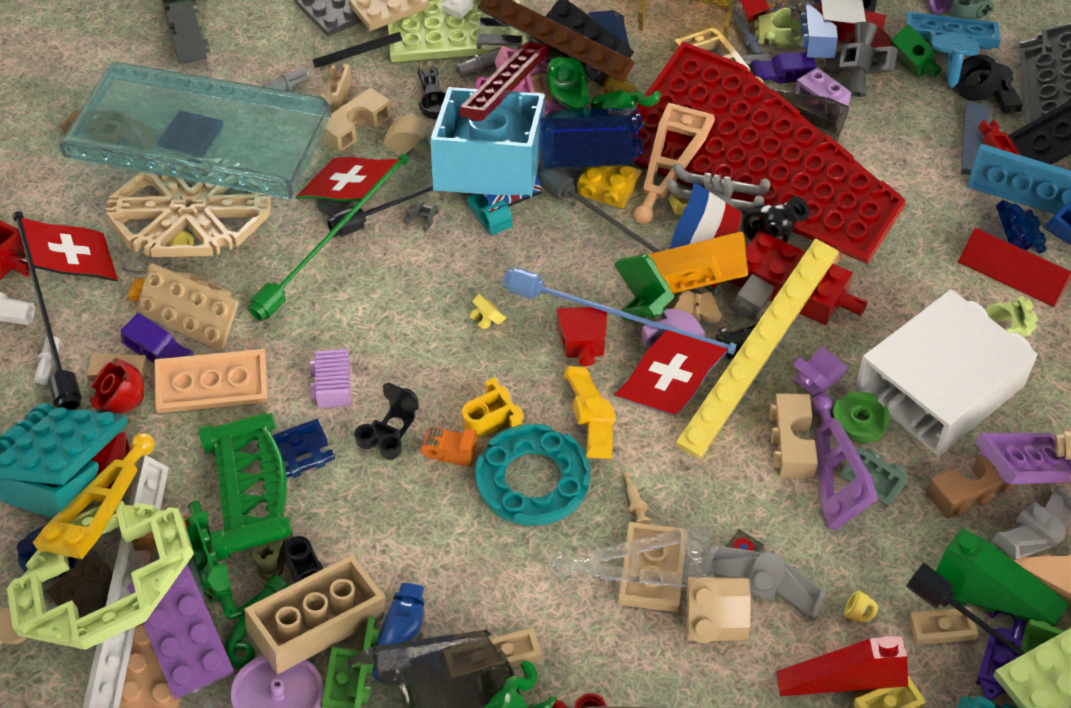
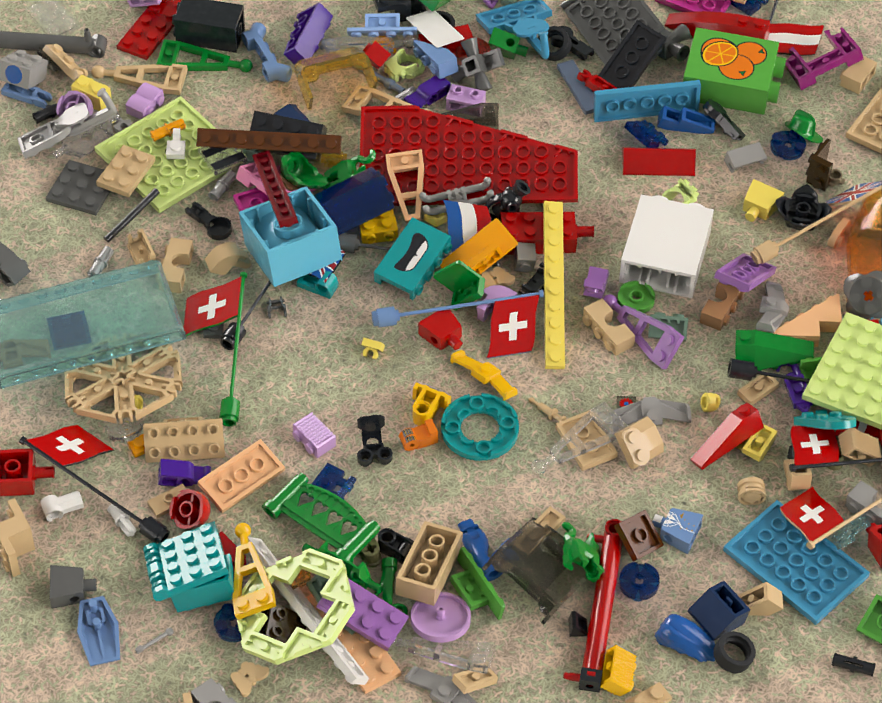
camera: 35 degrees left, 0 degrees up
none -> teal panel [374,217,452,300]

